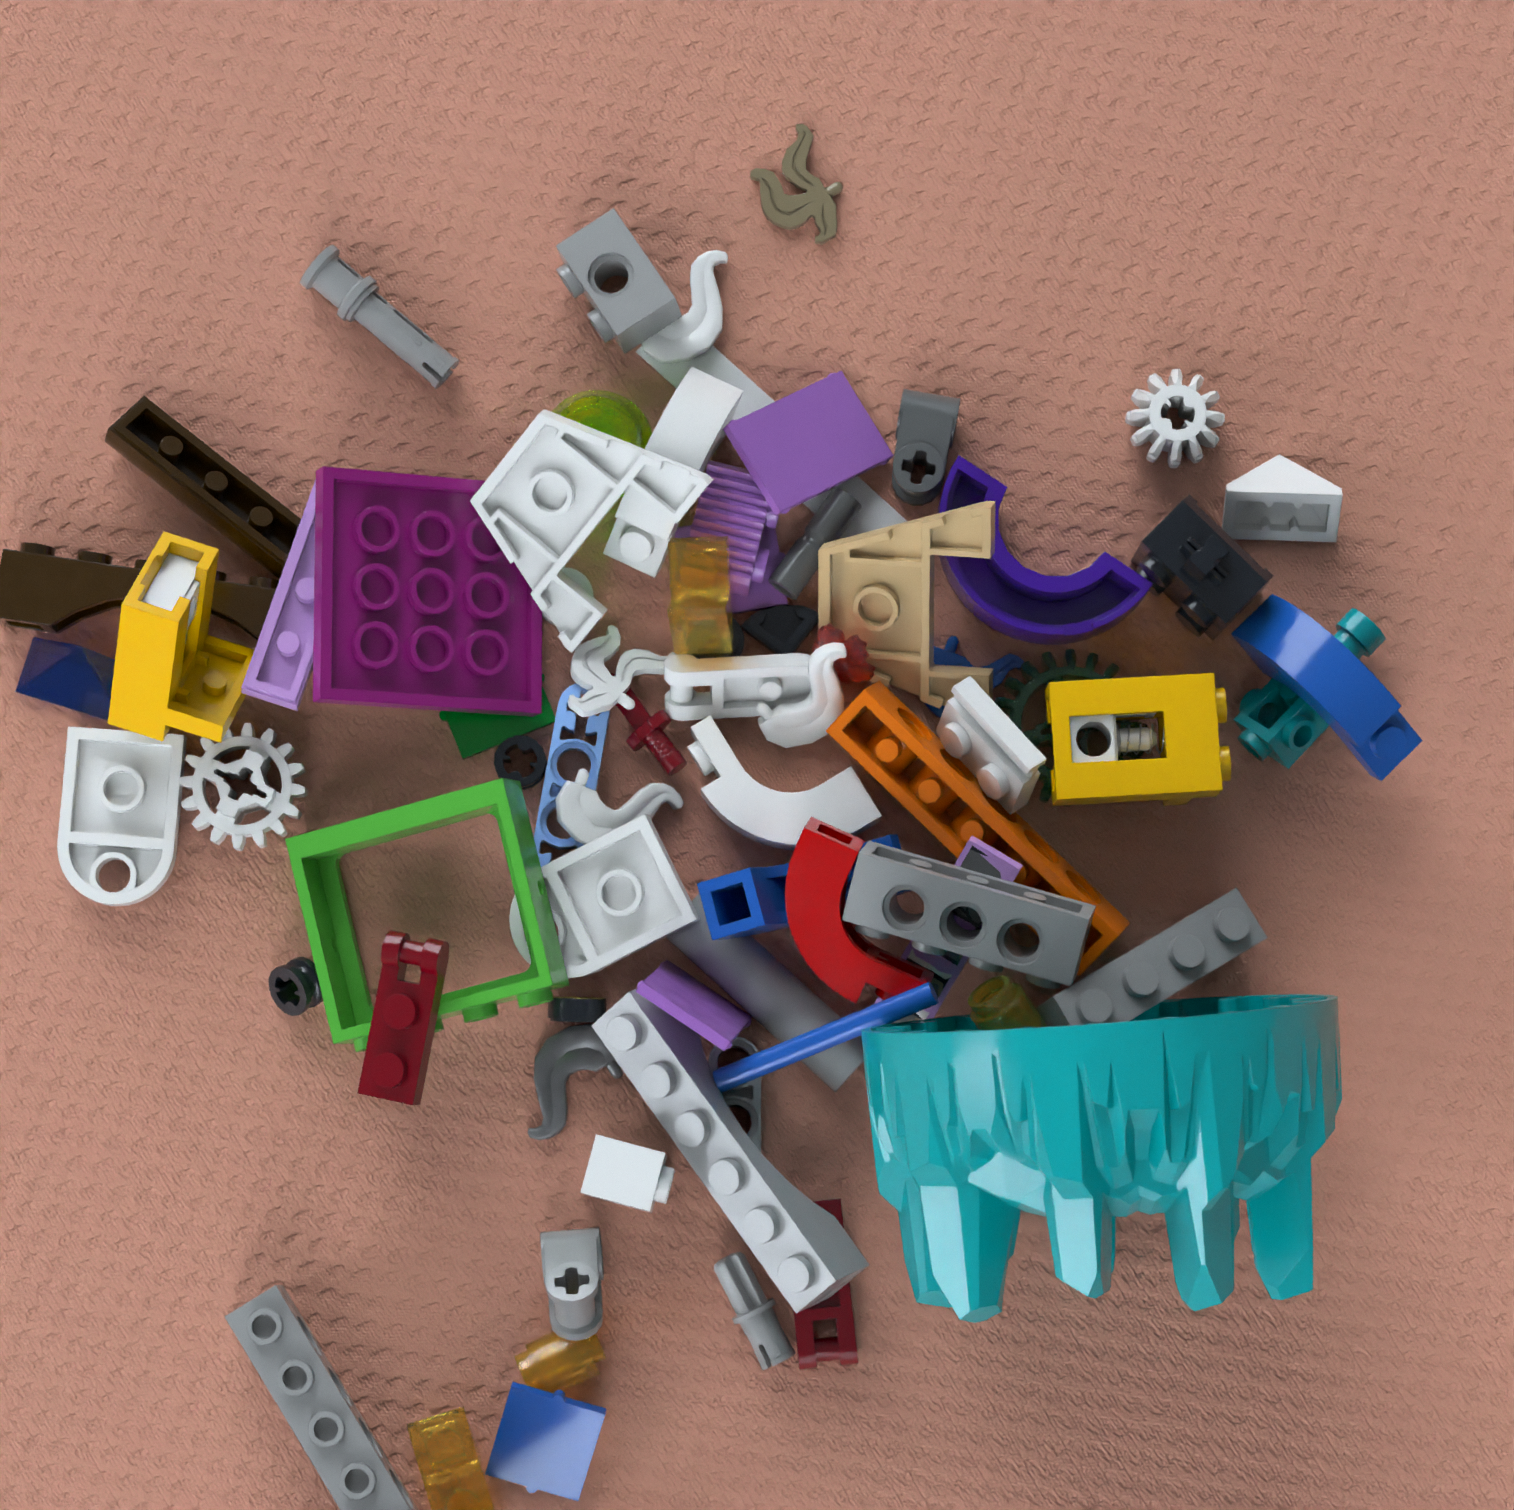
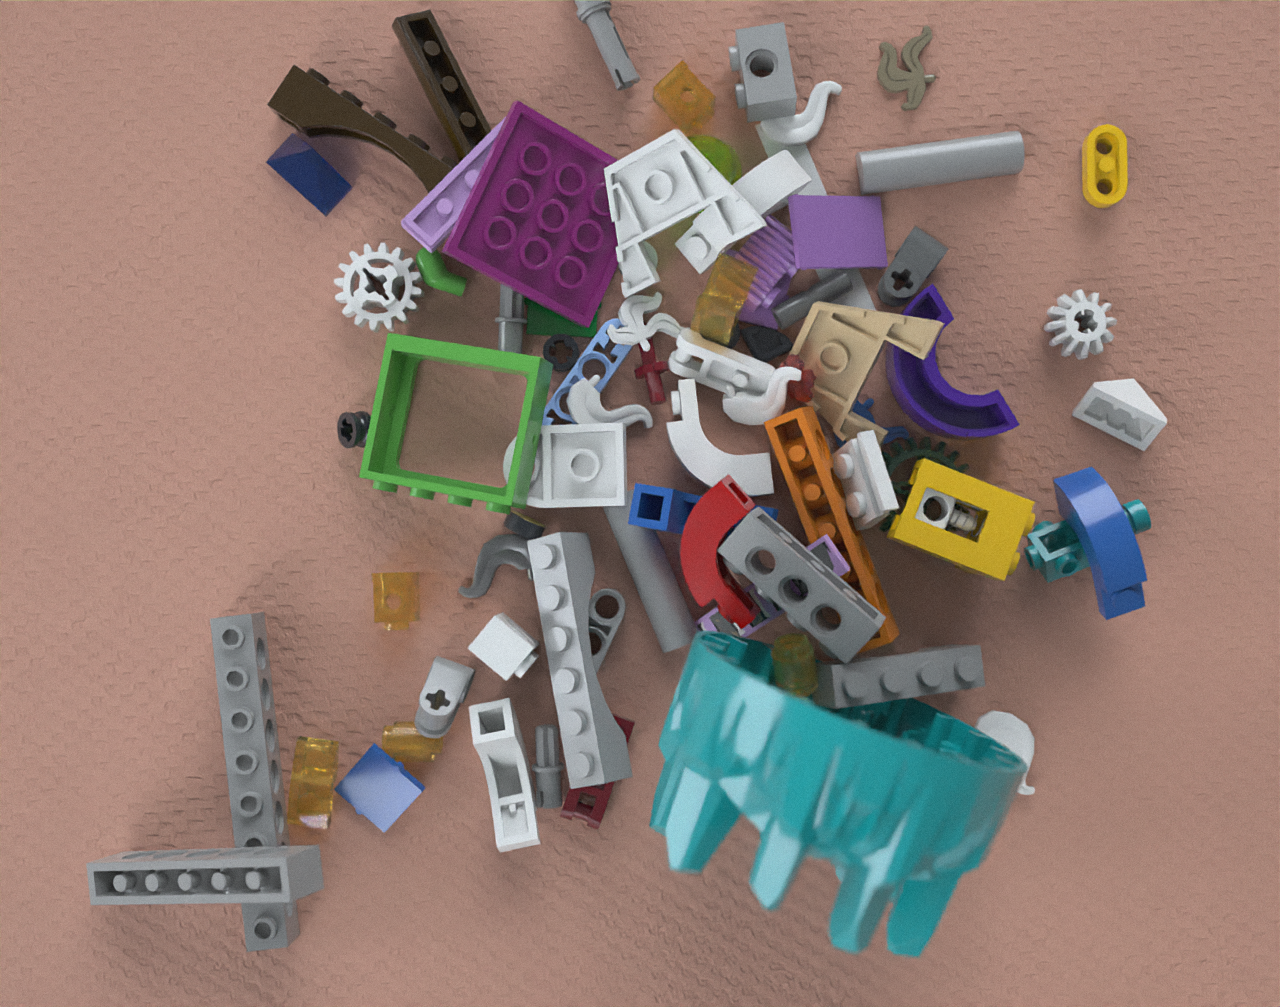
camera: 30 degrees right, 5 degrees up
white plate [57,726,187,906] -> none
yellow brick [108,531,254,743] -> none
dark red plate [358,930,449,1105] -> none
medium lavender piece [636,960,752,1051] -> none
blue bar [713,982,939,1093] -> none
black hinge [1131,494,1274,641] -> none
none -> clear yellow brick [371,572,420,630]
none -> bright green arm [415,247,467,297]
none -> white arch [468,698,541,852]
none -> light grey axle [495,284,527,354]
none -> clear yellow brick [653,60,716,134]
none -> light grey brick [856,131,1025,195]
none -> white piece [974,710,1035,795]
none -> yellow plate [1082,124,1128,208]

